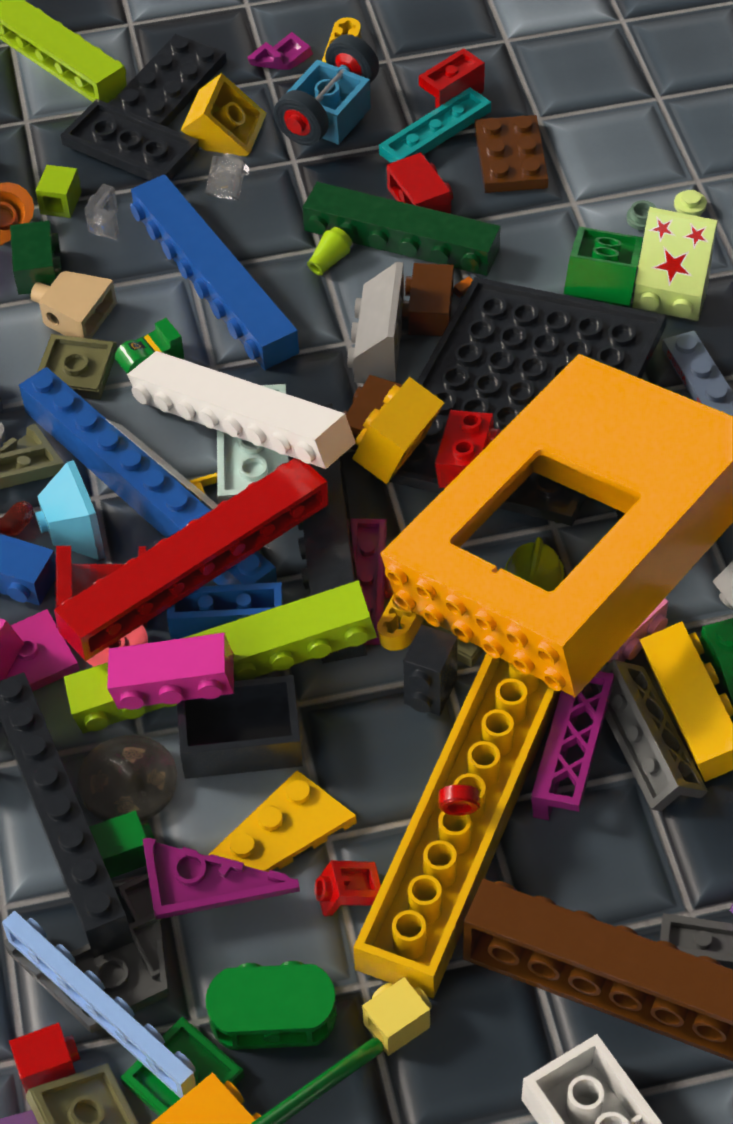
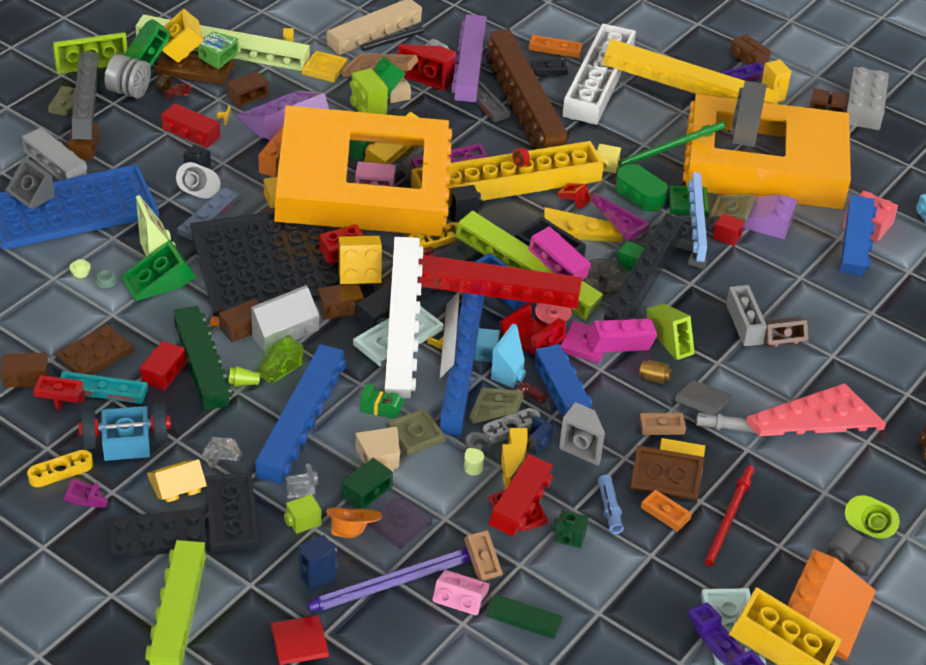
camera: 135 degrees left, 10 degrees down
none -> reddish brown brick [1,352,49,388]
none -> clear neon green slope [257,335,303,384]
none -> medium azure brick [475,328,500,362]

